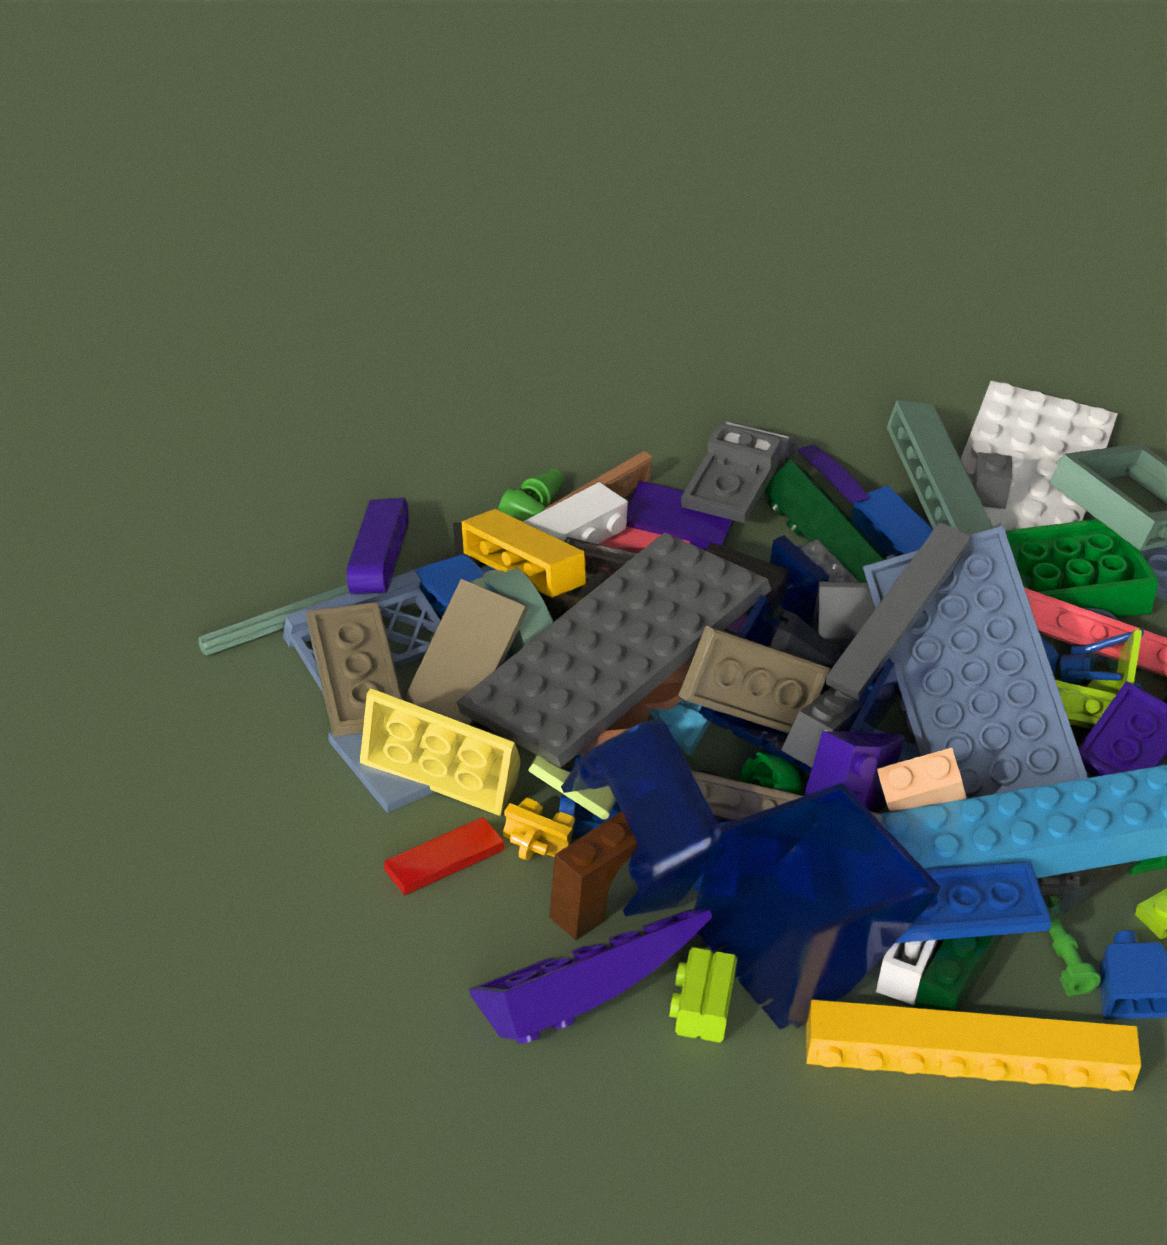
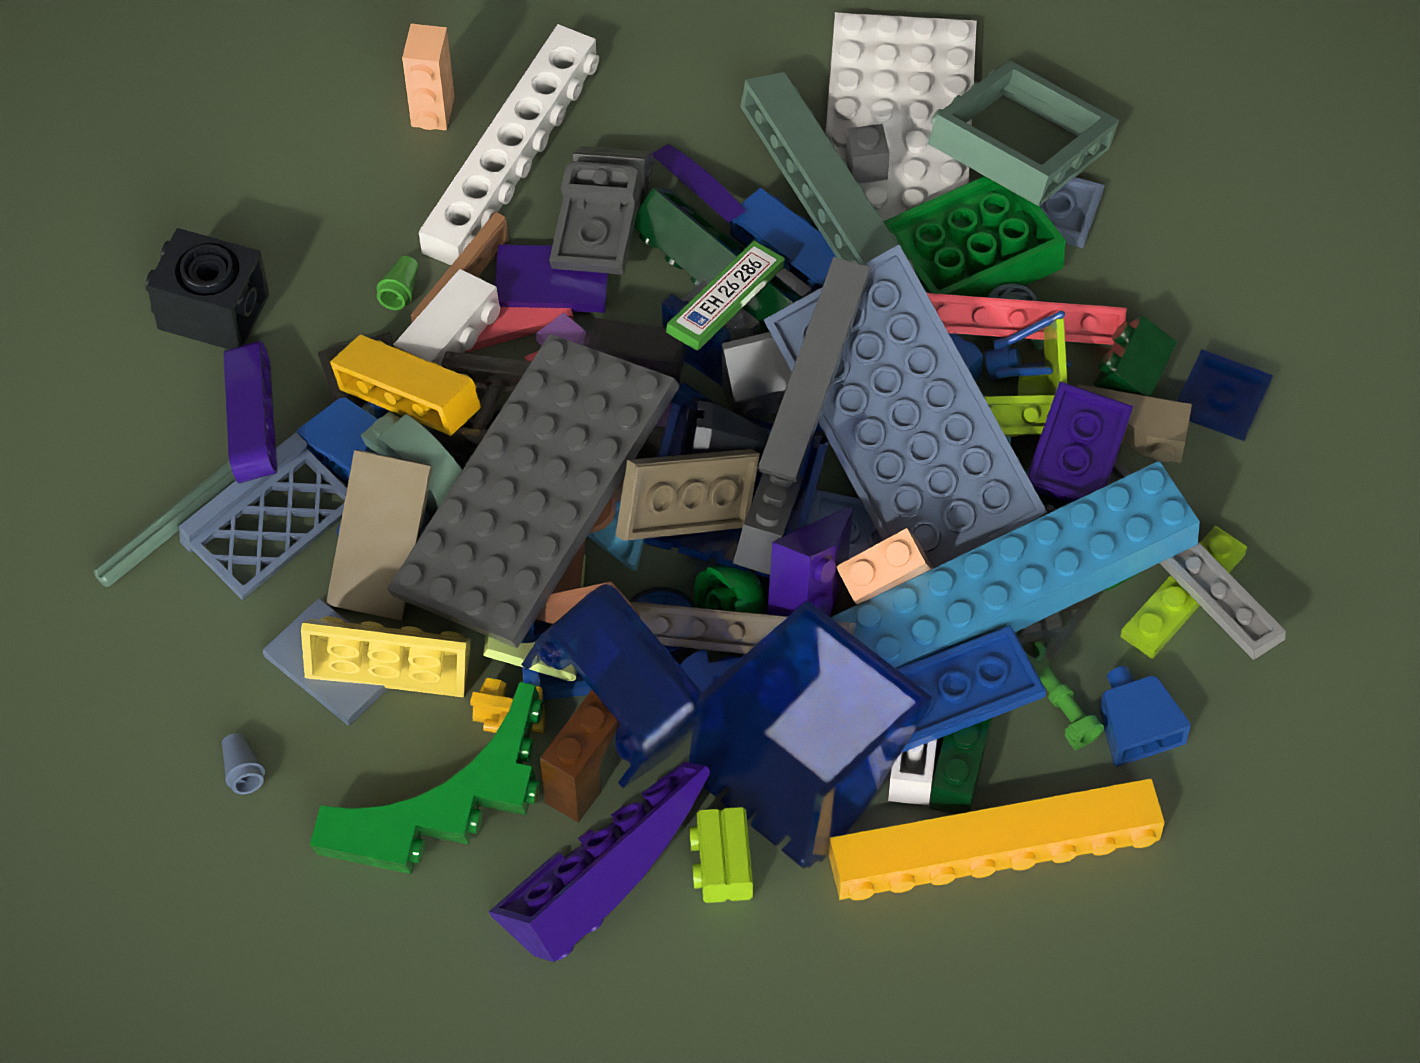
camera: 10 degrees left, 15 degrees up
dark tan tile [306,602,403,737] -> none
red tile [384,817,504,895] -> none
bright green cone [498,487,546,522] -> none
none -> black brick [145,228,269,349]
none -> sand blue cone [221,733,265,795]
none -> green arch [310,682,544,874]
none -> light nougat brick [402,24,455,130]
none -> white brick [419,24,599,265]
none -> tile [666,241,785,351]

